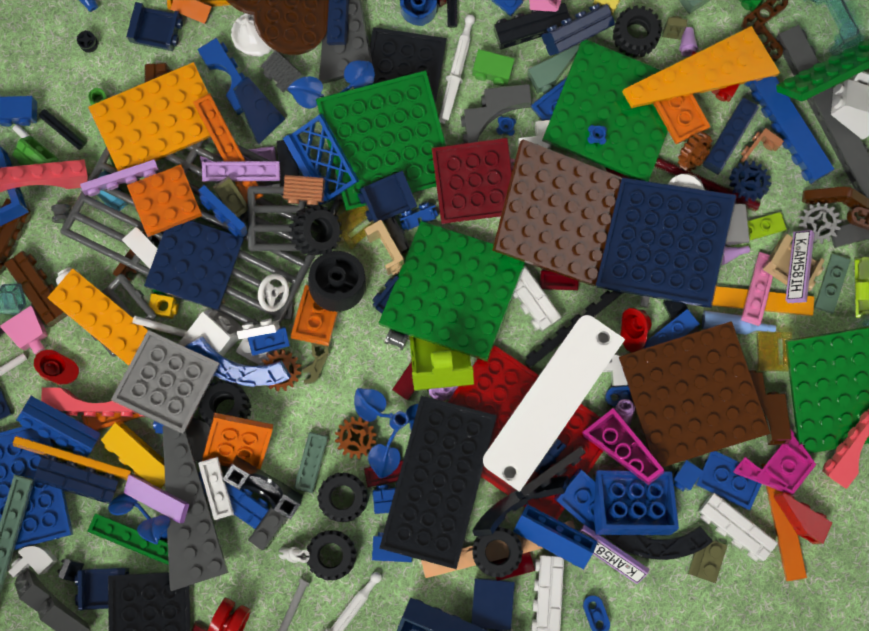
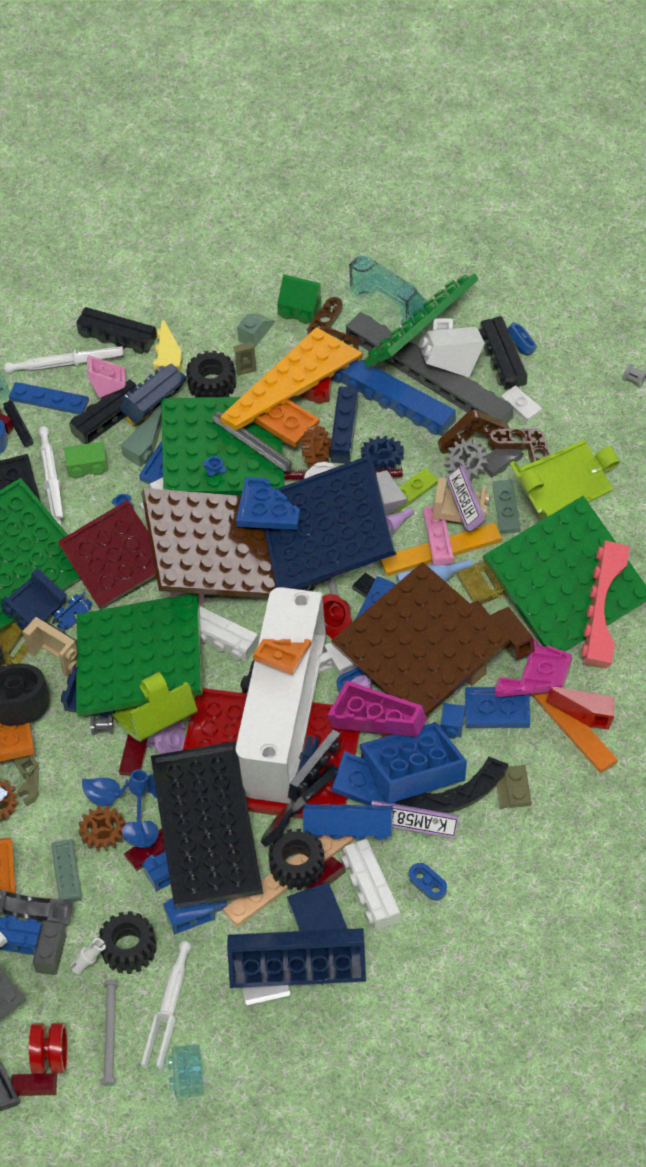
camera: 25 degrees left, 25 degrees down
black tyre [317,472,368,522] -> none
dark grey arch [461,84,531,144] -> none
dark red tile [540,270,579,291] -> none
lavender cone [679,27,698,57] -> none
white brick [697,493,778,562] -> none
nougat bracket [740,128,784,163] -> none
none -> dark grey axle [213,411,292,471]
none -> blue plate [236,477,300,530]
none -> orange wing [253,639,311,675]

